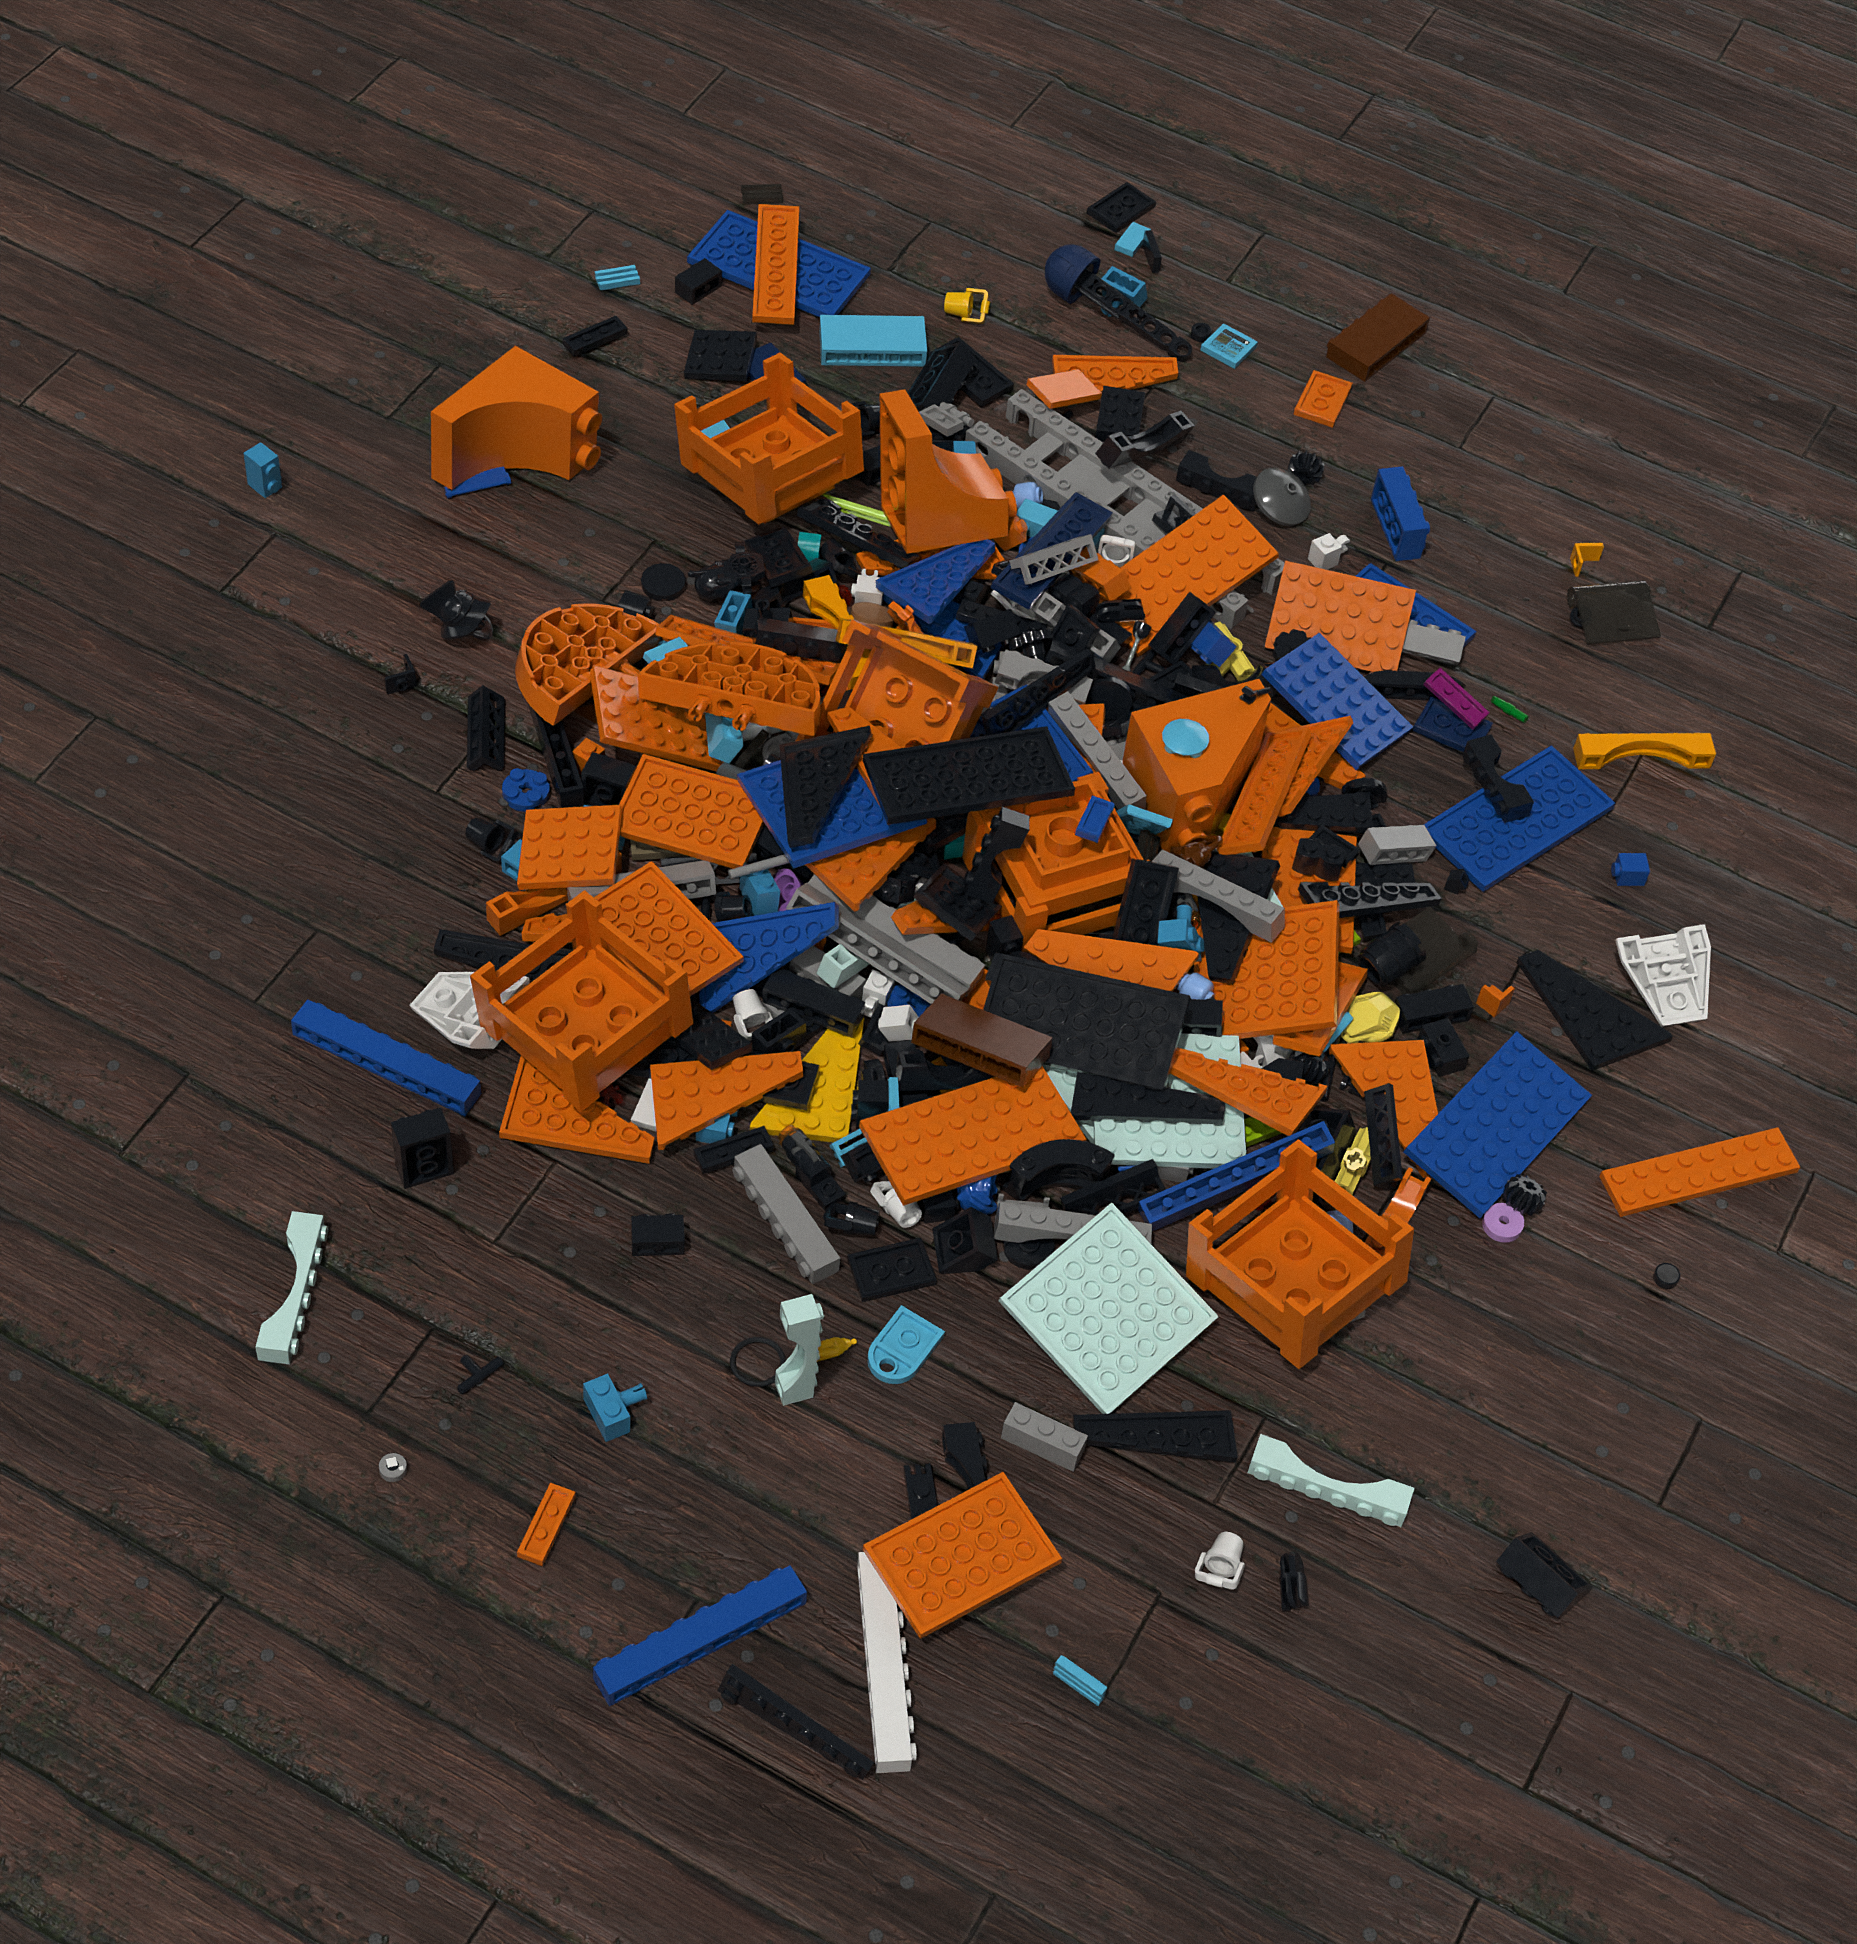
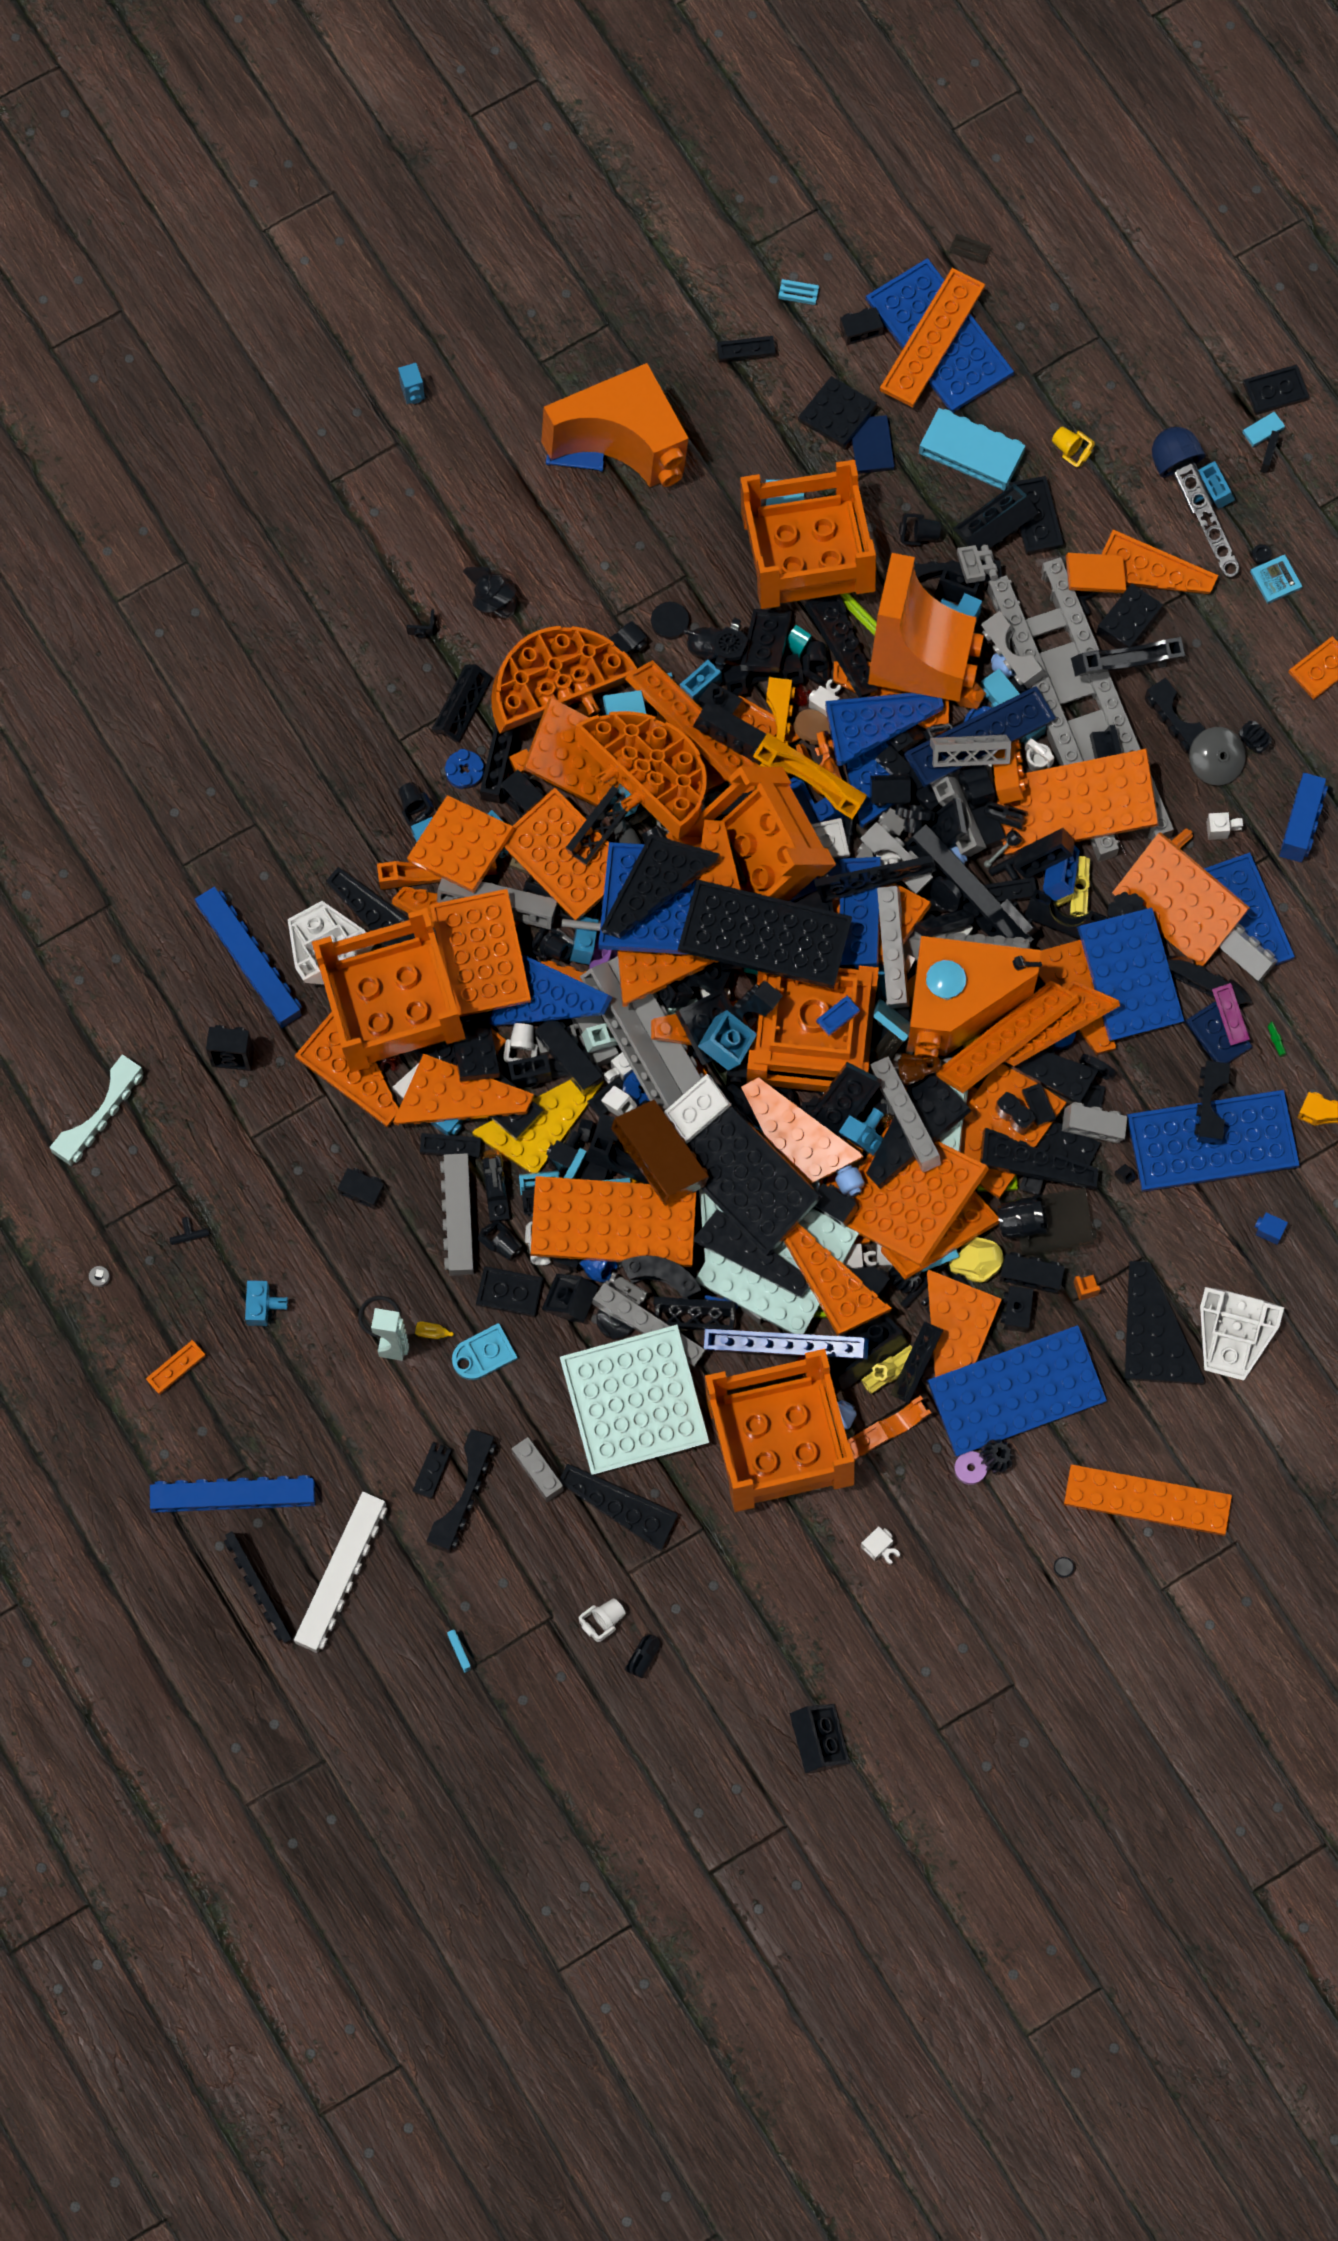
camera: 35 degrees right, 20 degrees up
orange plate [862,1472,1062,1639] -> none
light aqua arch [1248,1434,1414,1527] -> none
none -> black fence [566,786,628,866]
none -> white tile [664,1074,731,1144]
none -> dark azure brick [698,1010,757,1070]
none -> white brick [861,1527,900,1565]
none -> light grey arch [981,611,1047,688]

